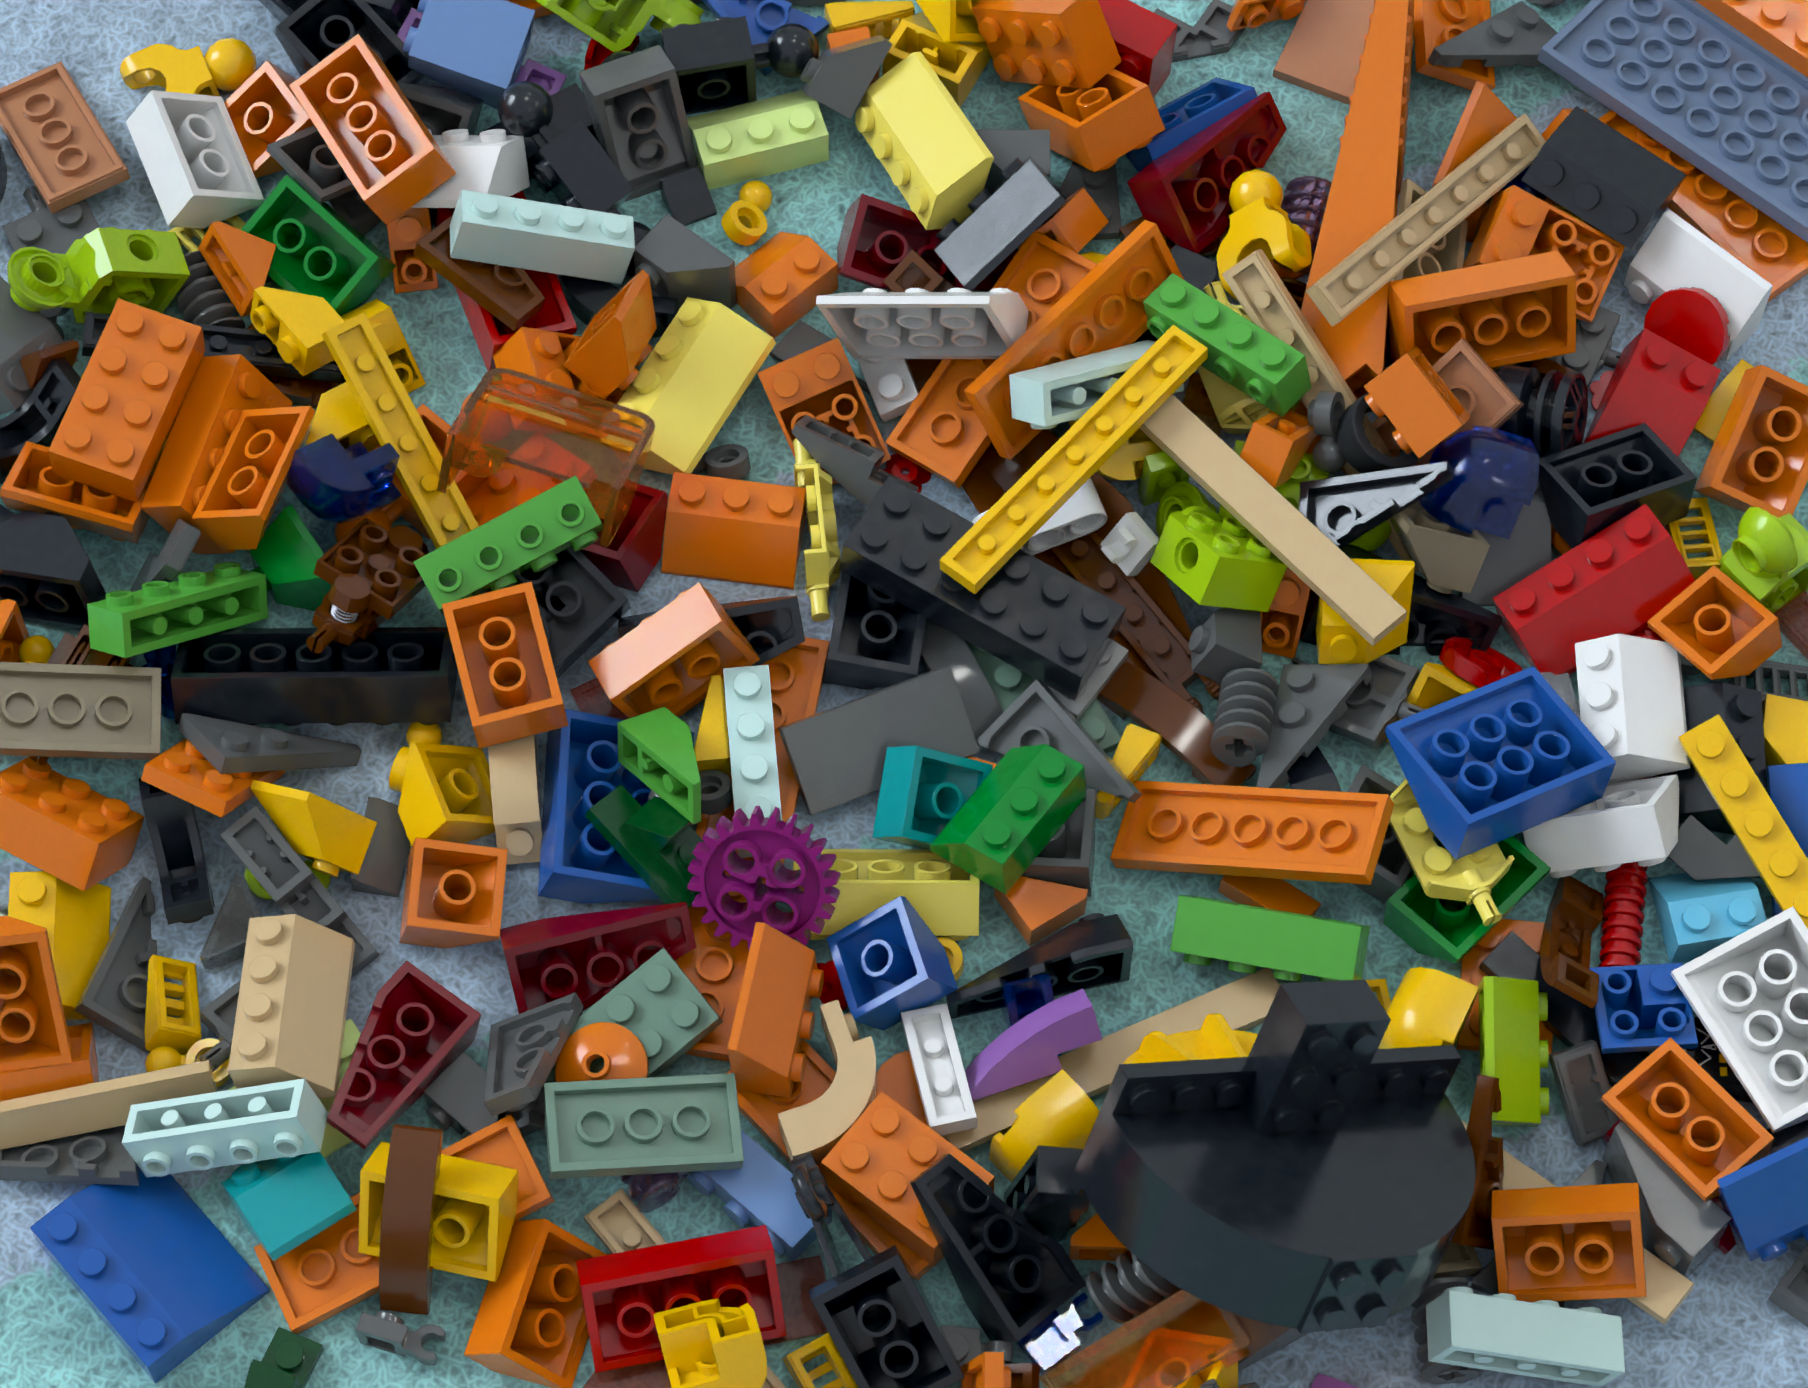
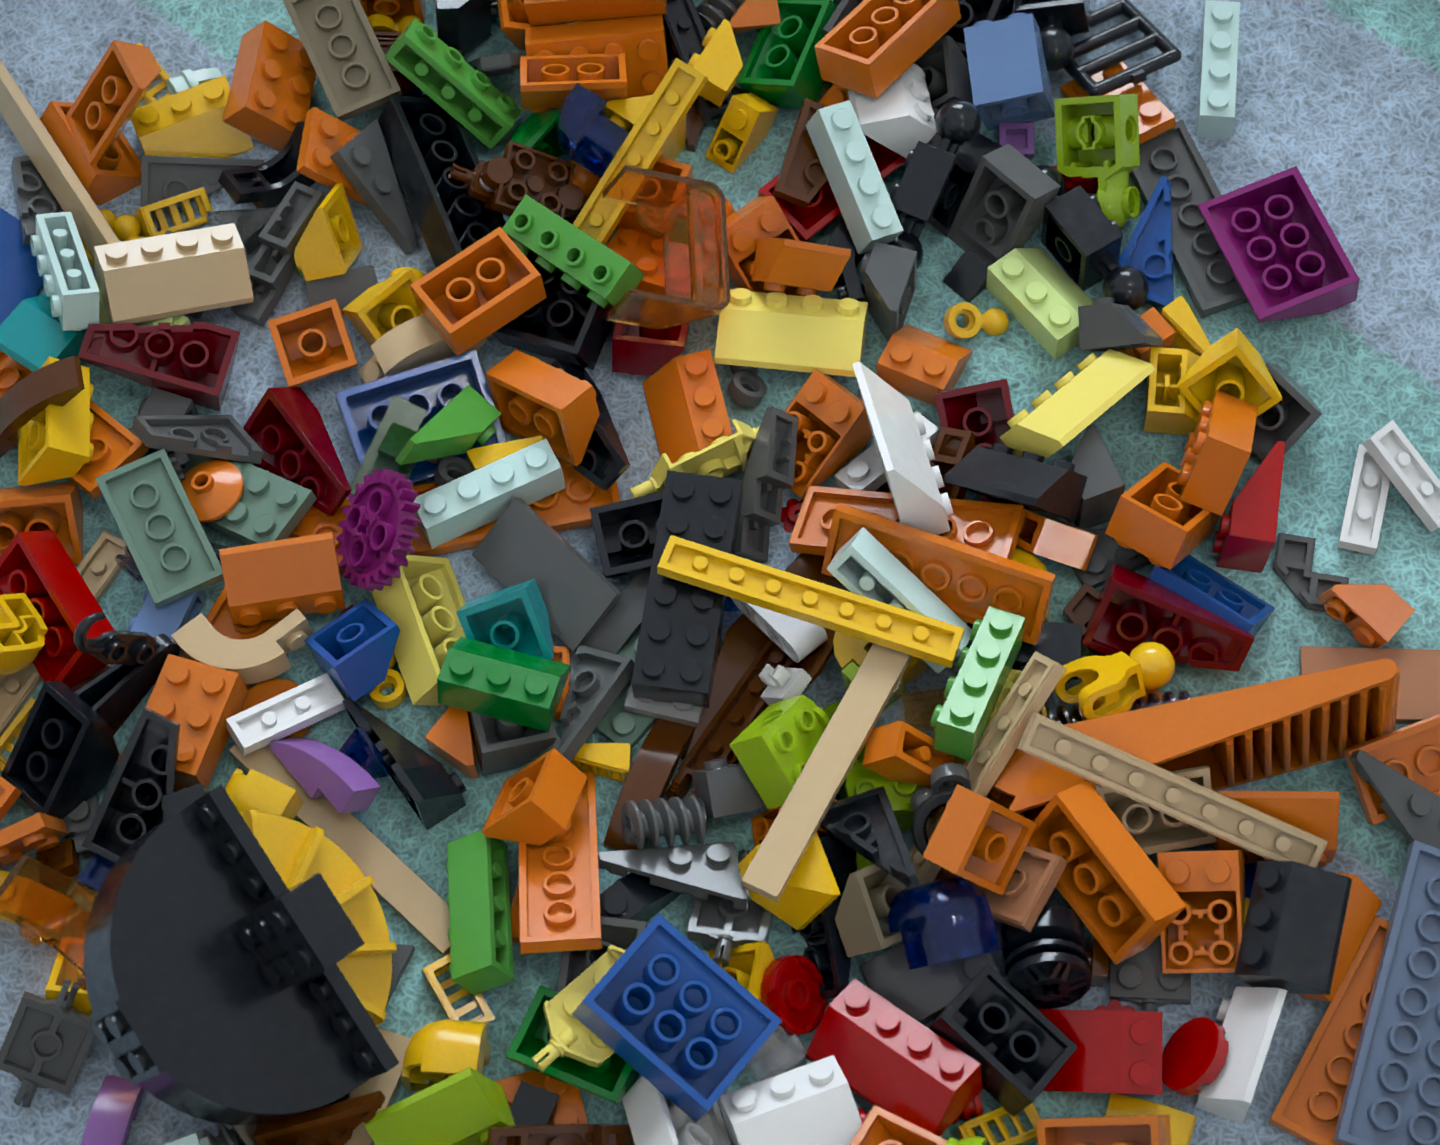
camera: 75 degrees right, 0 degrees up
none -> orange slope [482,748,587,846]

